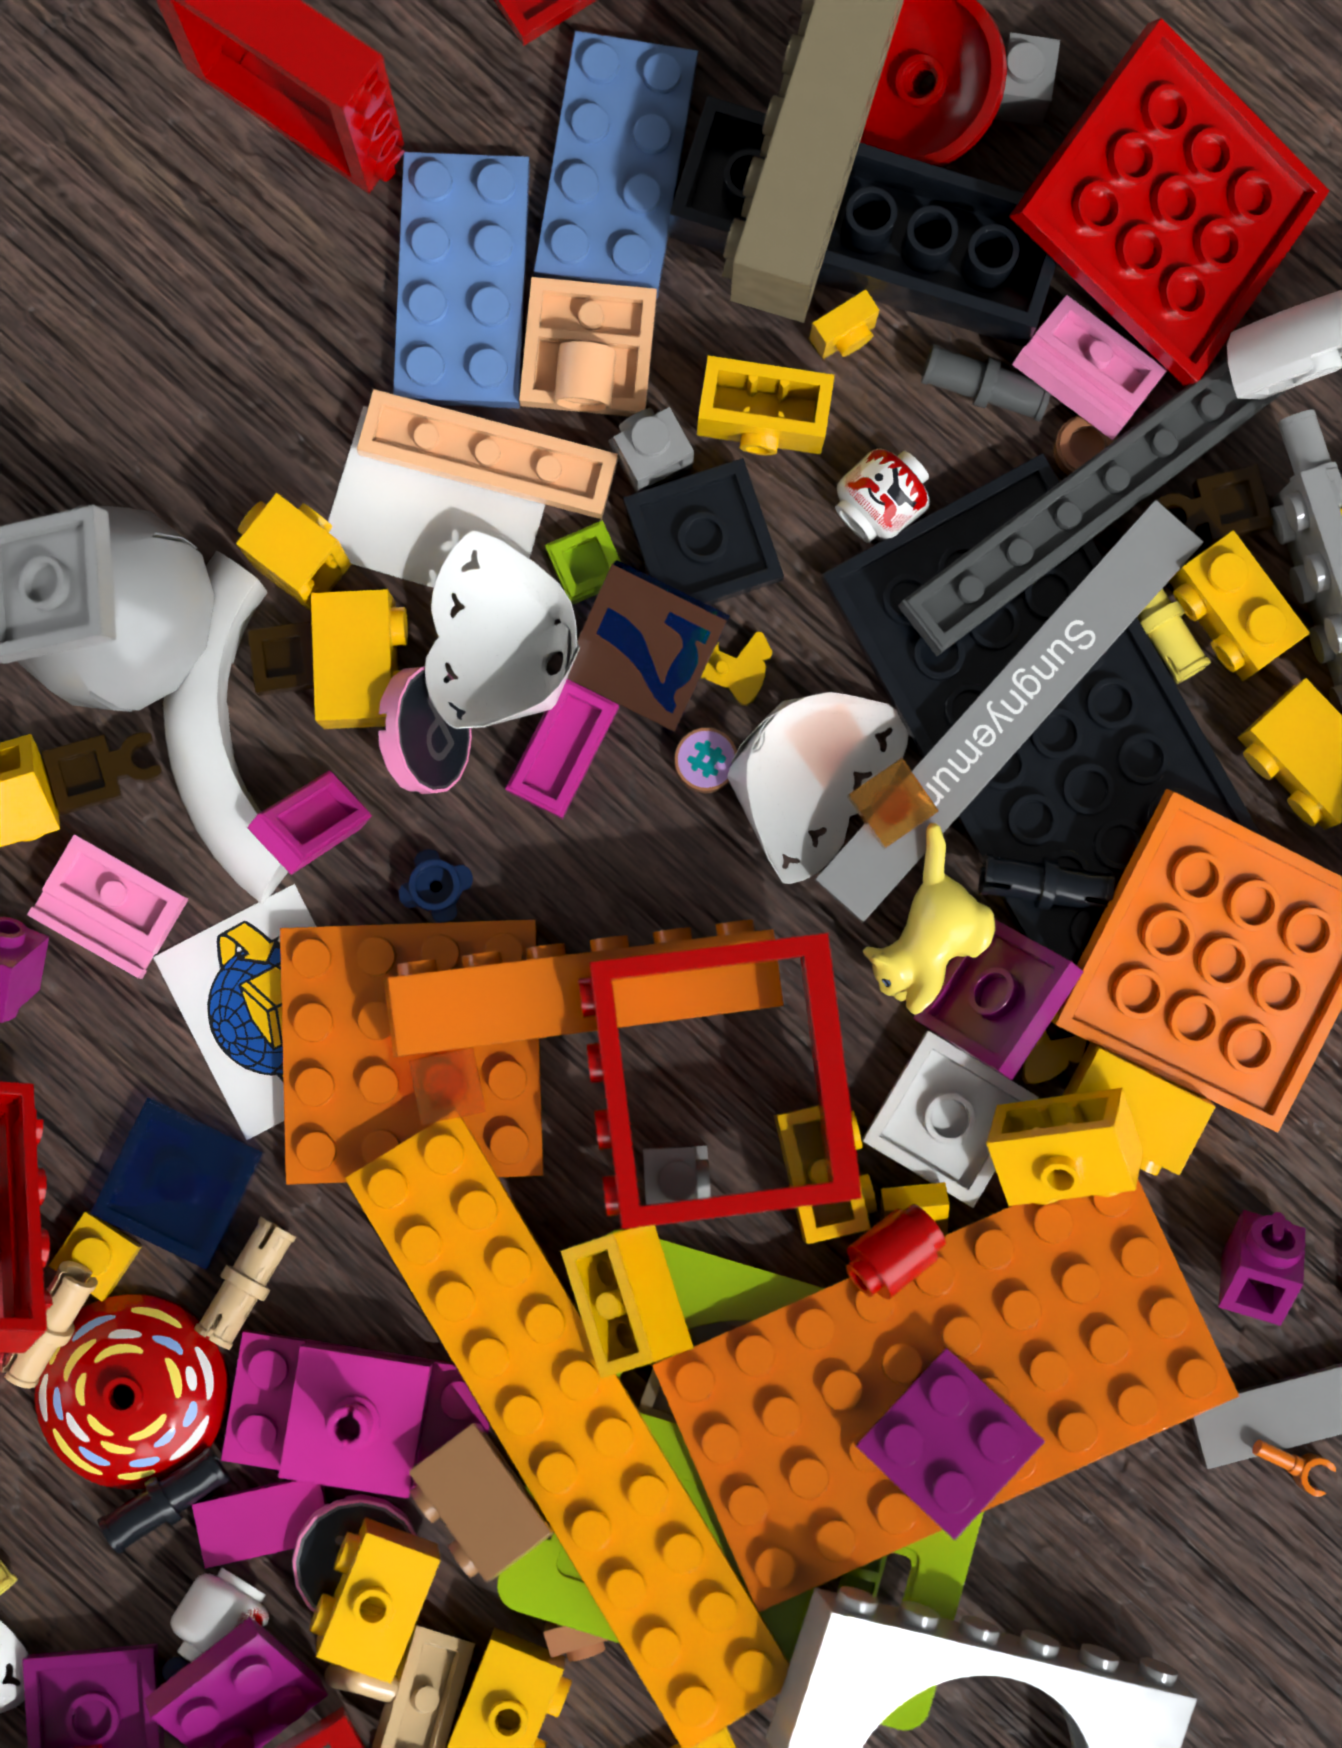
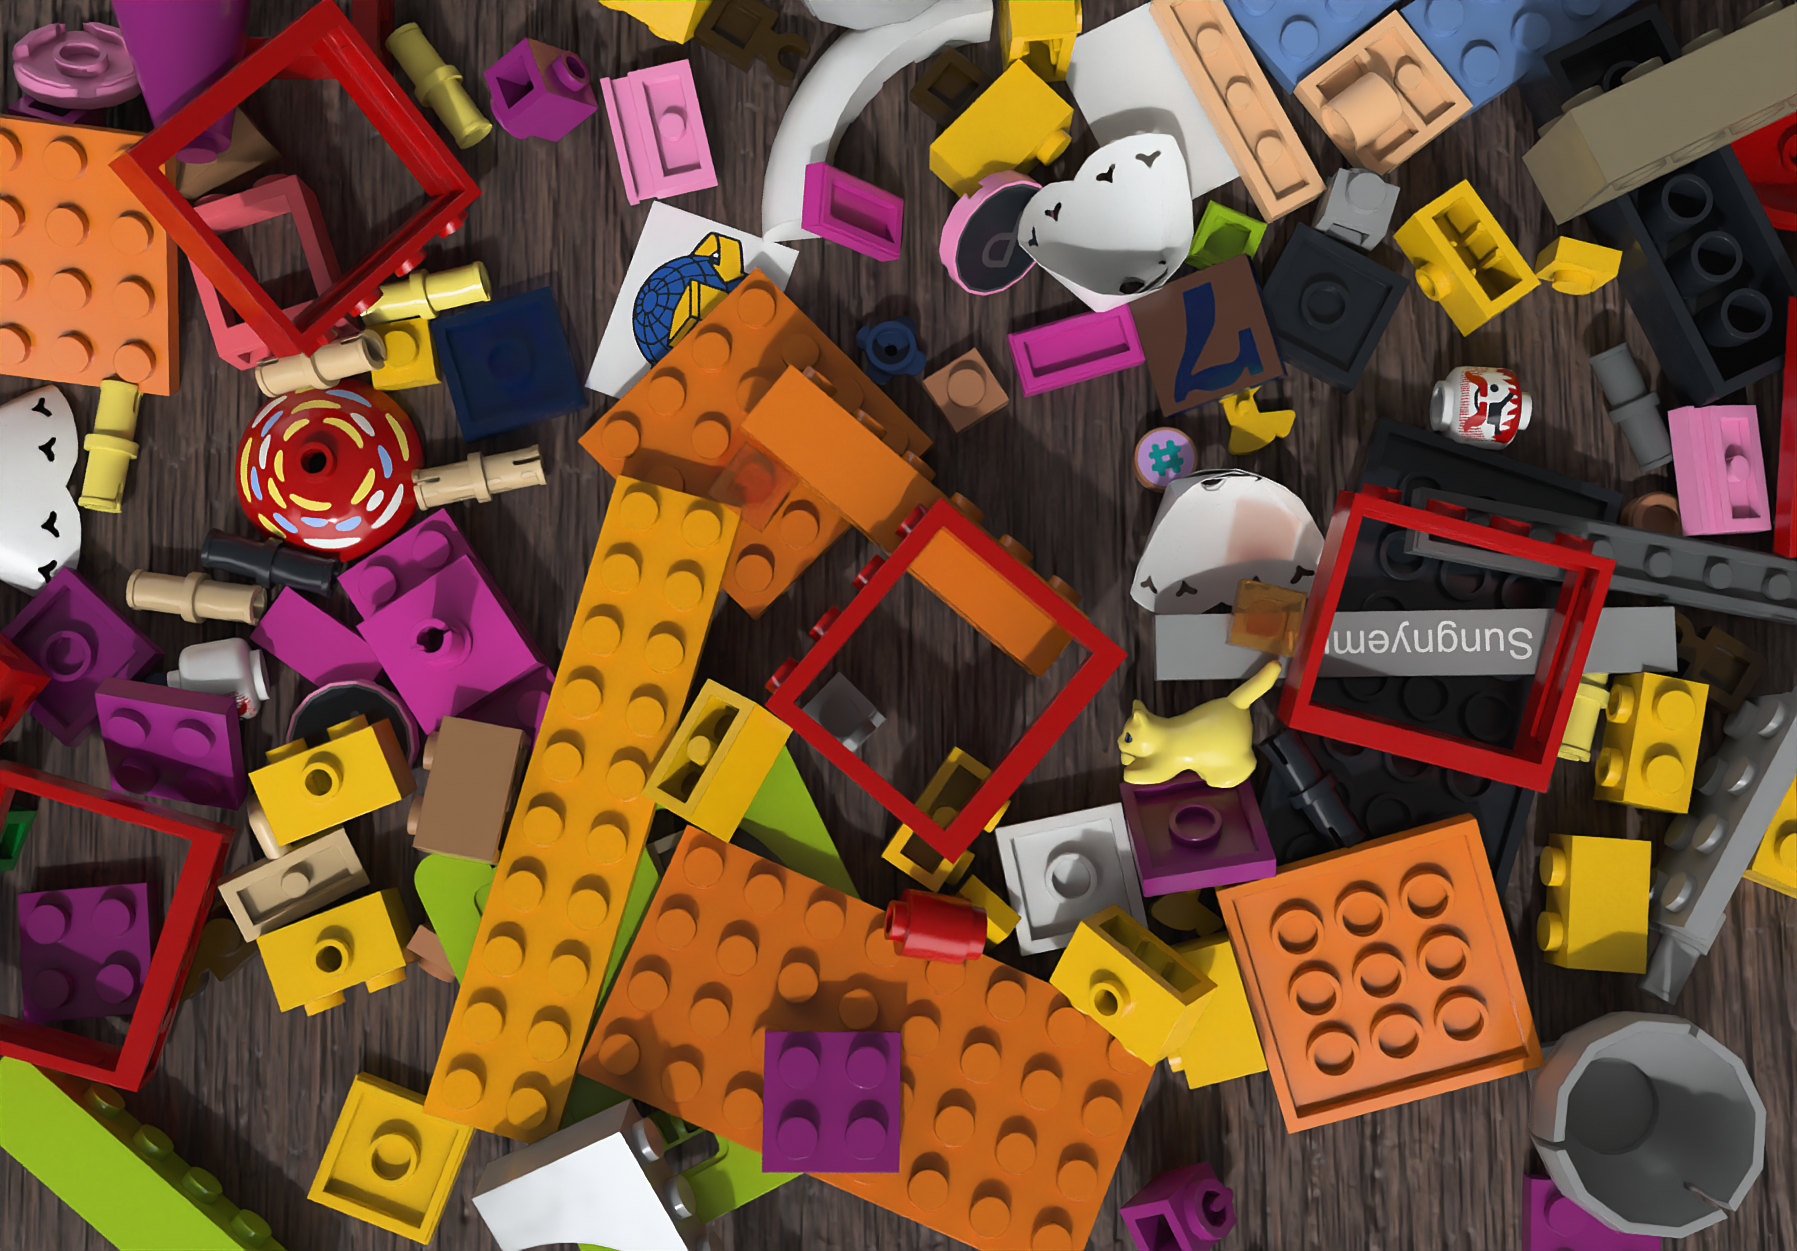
camera: 50 degrees right, 0 degrees up
none -> tan pin [126,569,267,626]
none -> light yellow pin [360,261,492,326]
none -> nougat plate [922,348,1009,437]
none -> red window [1275,482,1617,793]

